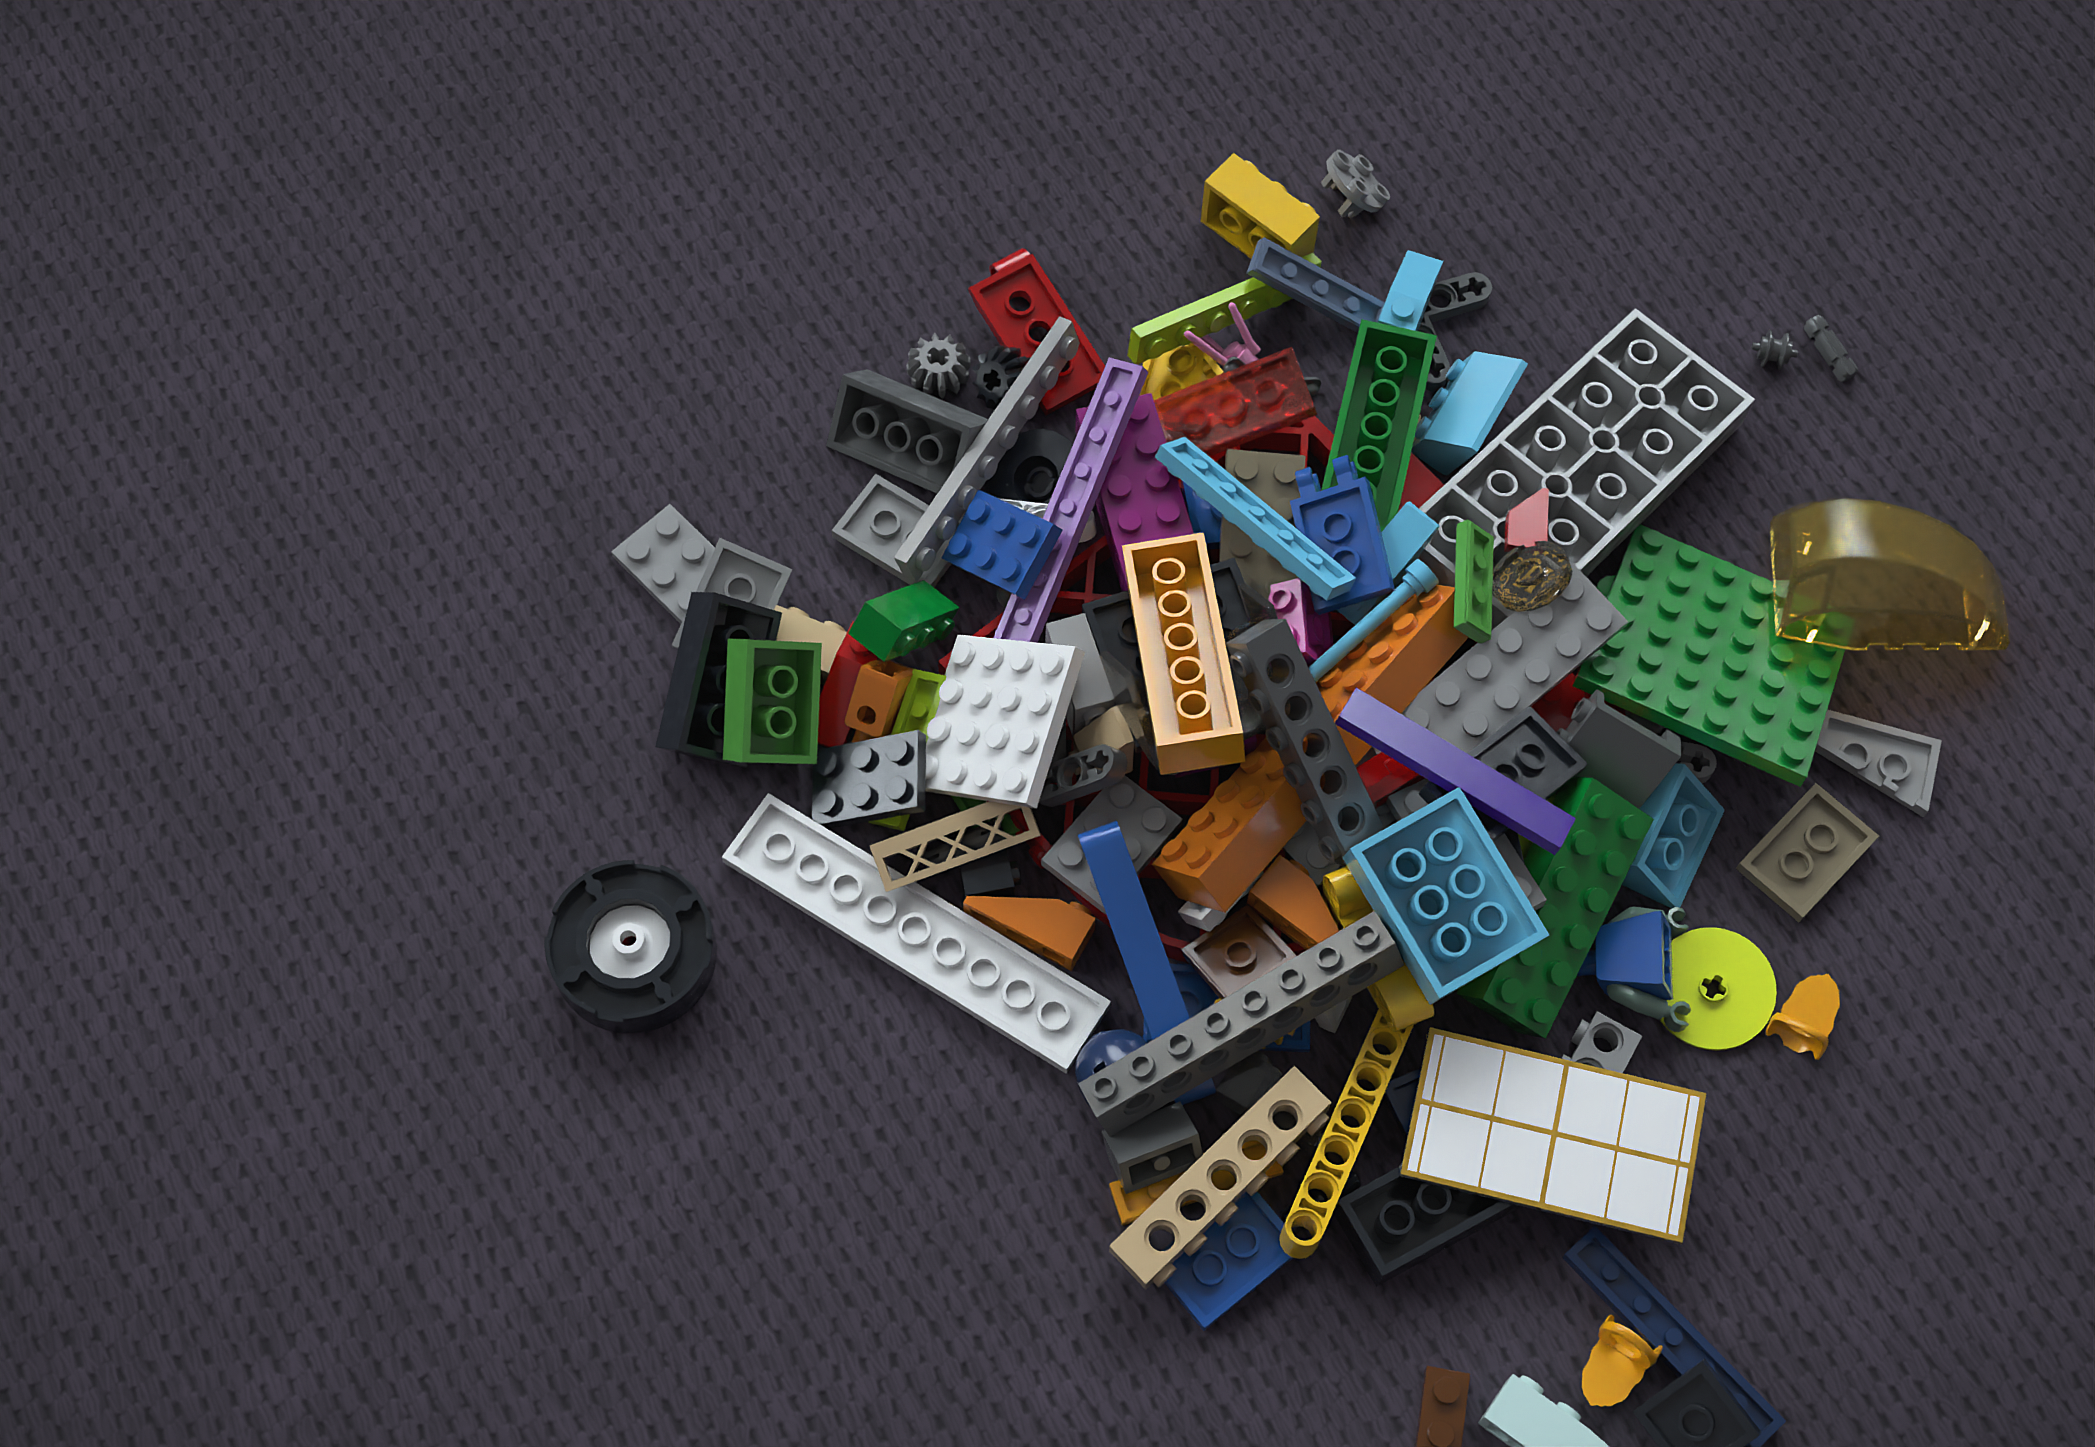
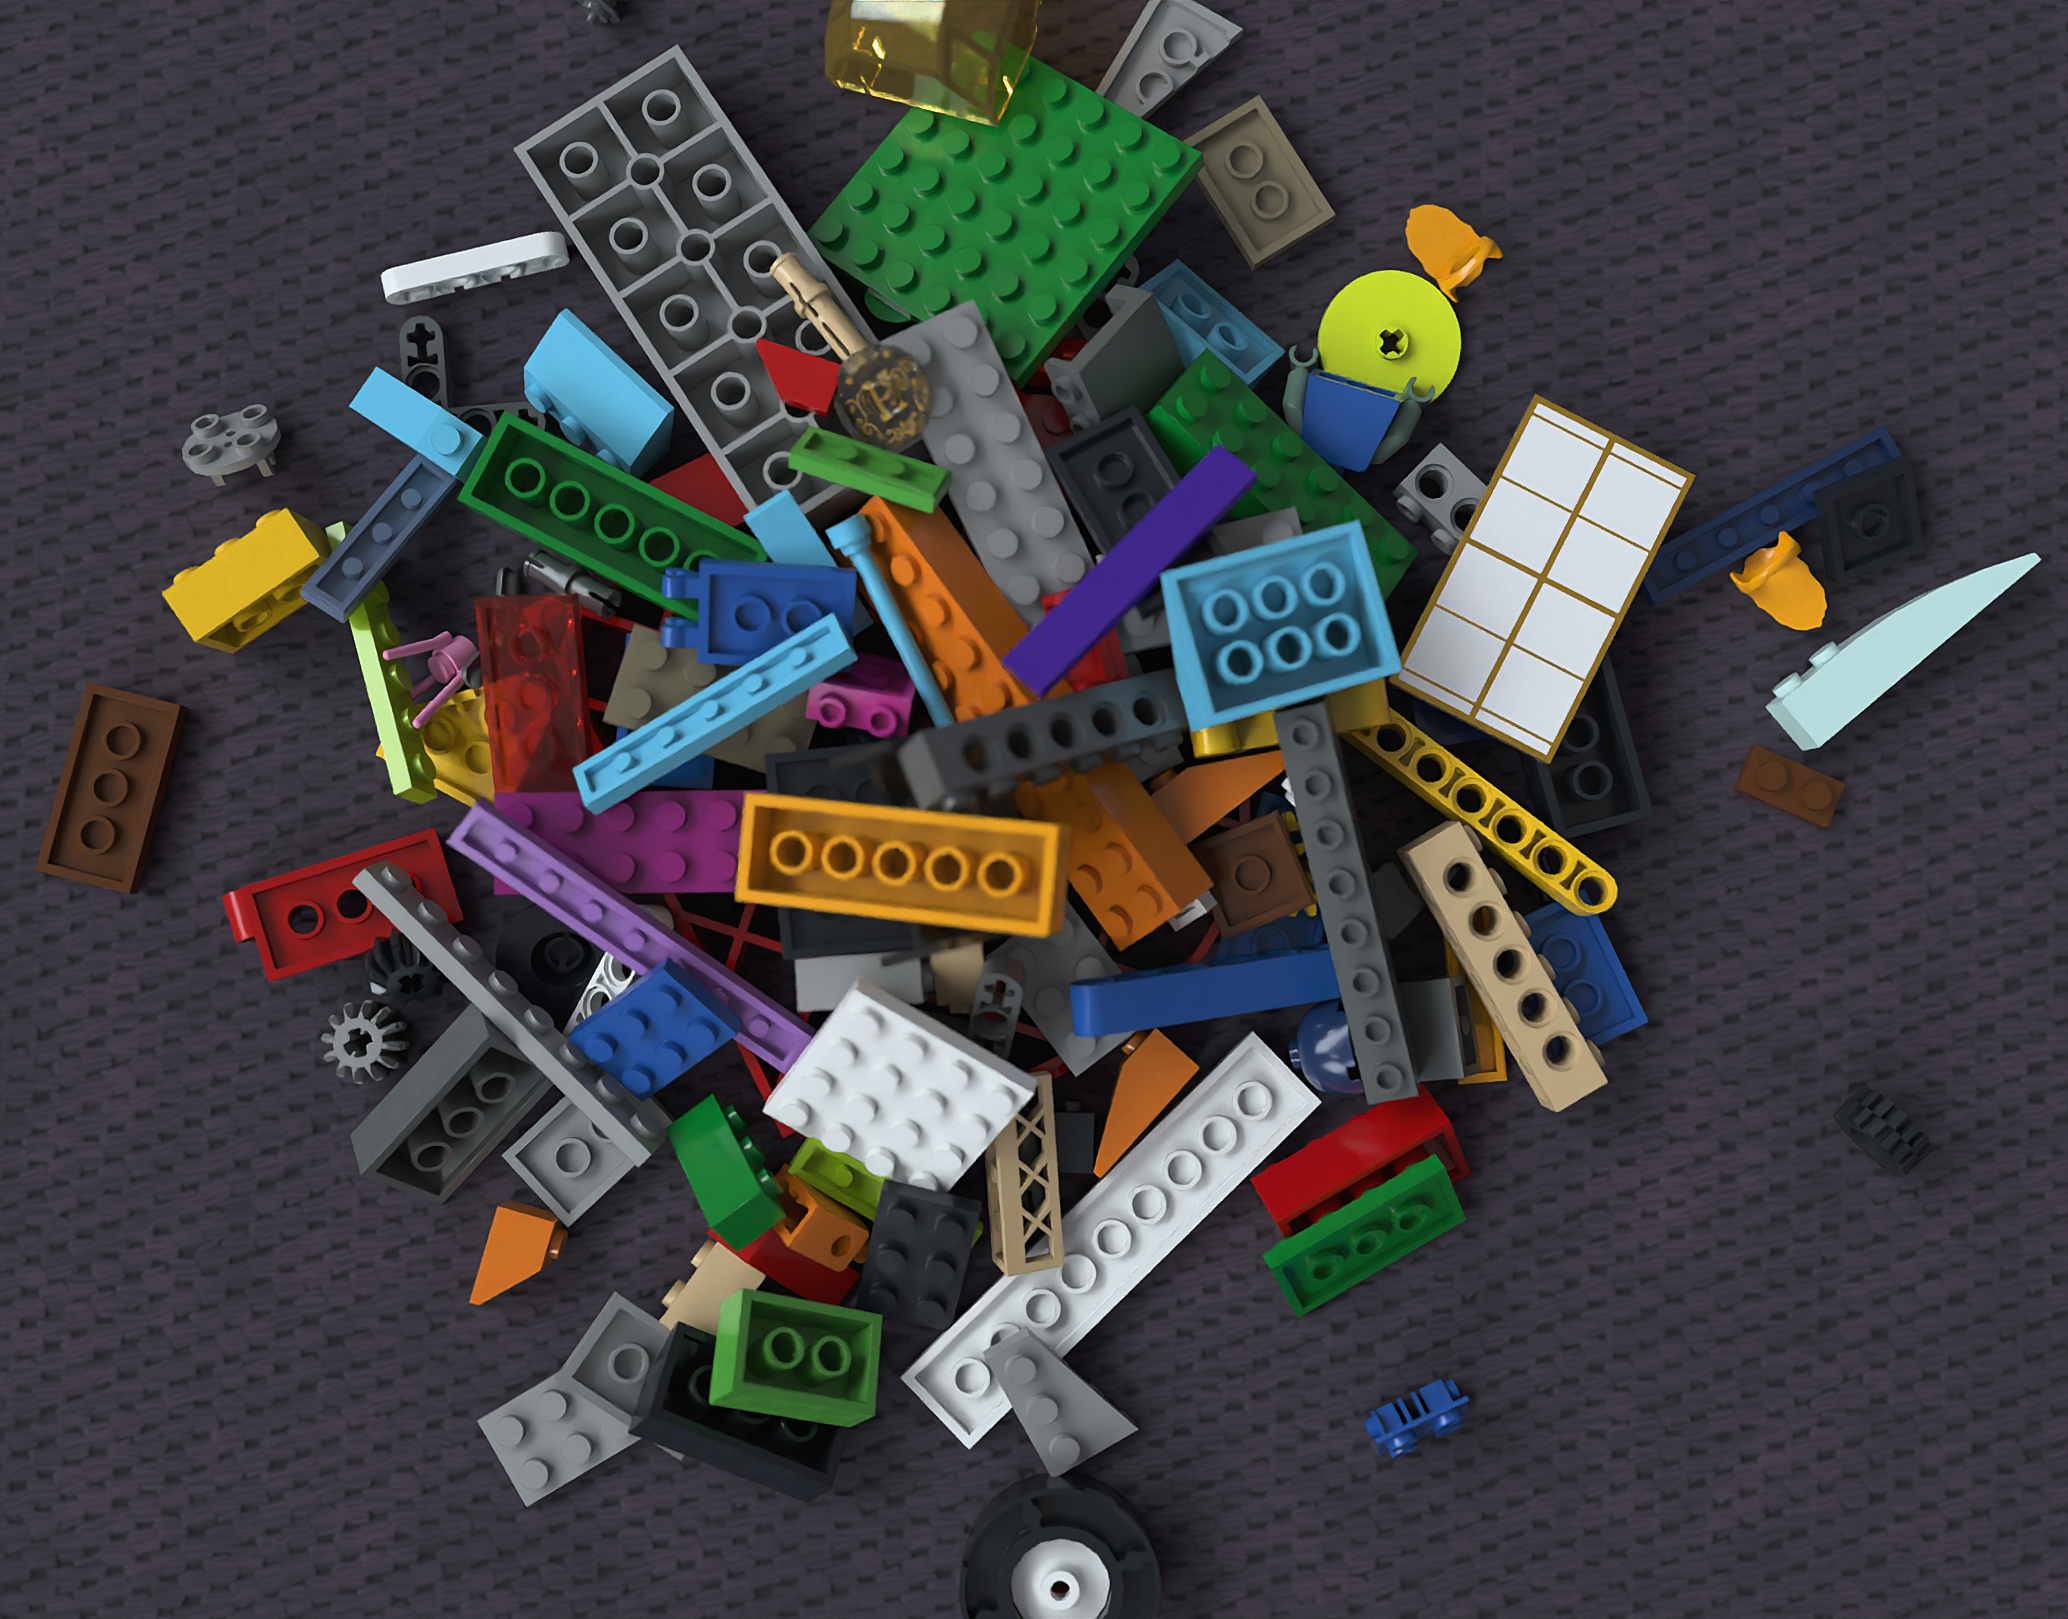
camera: 75 degrees left, 20 degrees up
none -> reddish brown plate [35,682,188,894]
none -> white beam [381,232,569,305]
none -> orange slope [469,1200,568,1305]
none -> dark grey pin [523,548,622,620]
none -> tan pin [770,252,888,387]
none -> light grey wing [983,1327,1138,1477]
none -> red slope [1250,1081,1471,1238]
none -> green plate [1262,1154,1466,1318]
none -> blue hinge [1363,1379,1469,1459]

